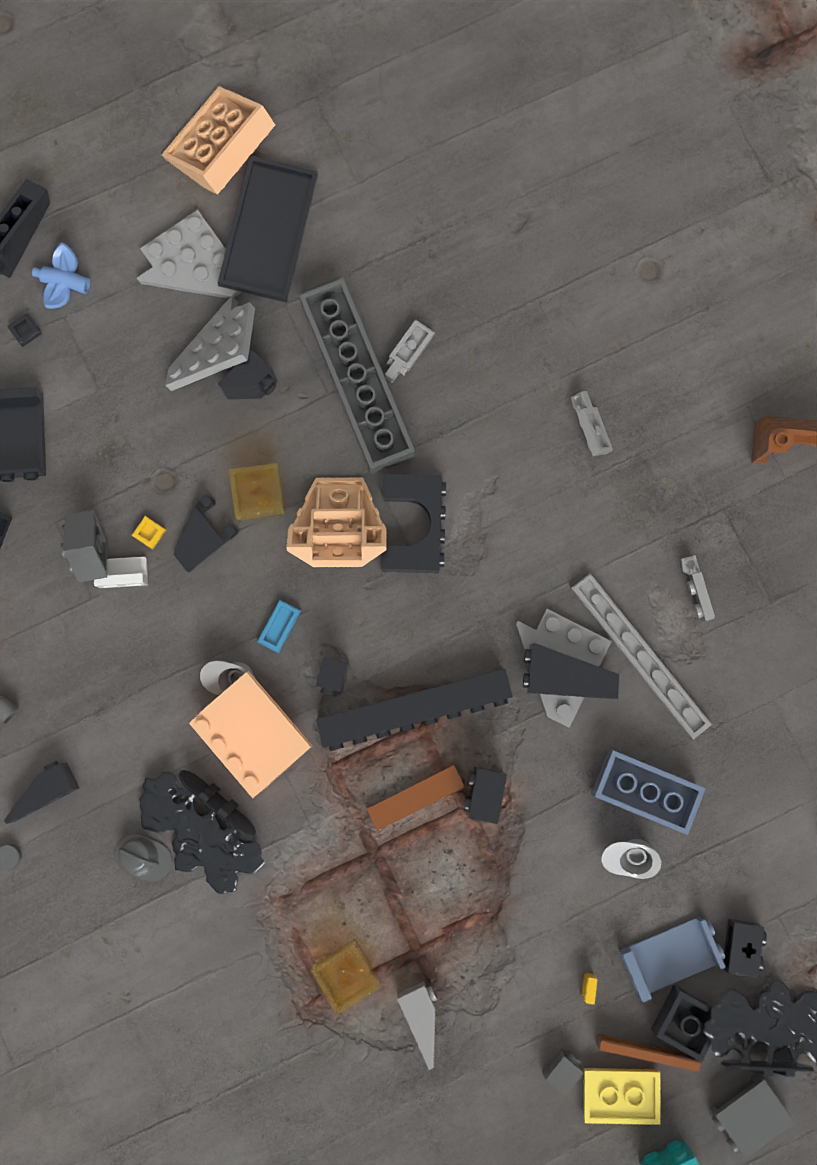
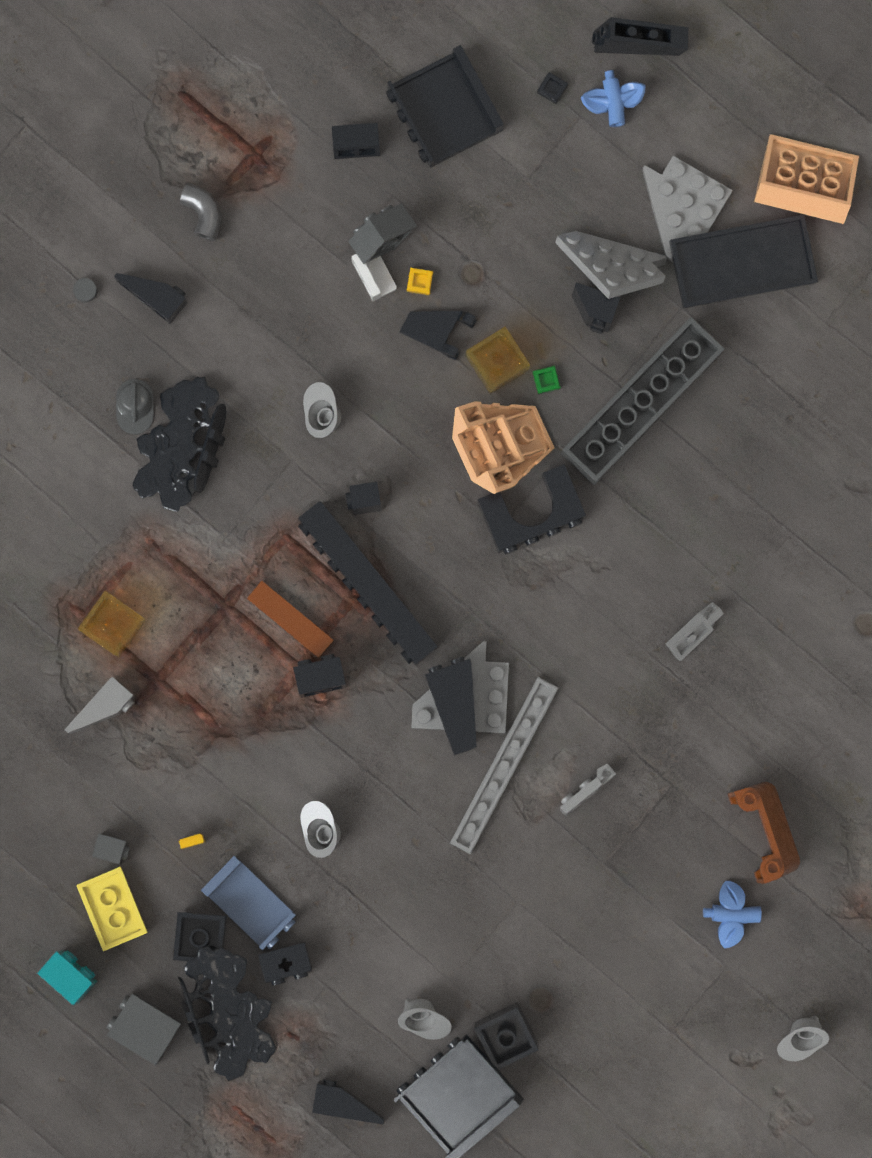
camera: 60 degrees right, 0 degrees up
light nougat slope [189,671,313,798] -> none
dark azure tile [257,600,301,653] -> none
light grey hinge [385,320,435,383] -> none
sand blue brick [591,750,706,835] -> none
dark orange tile [596,1034,701,1072] -> none
none -> green tile [532,366,561,394]

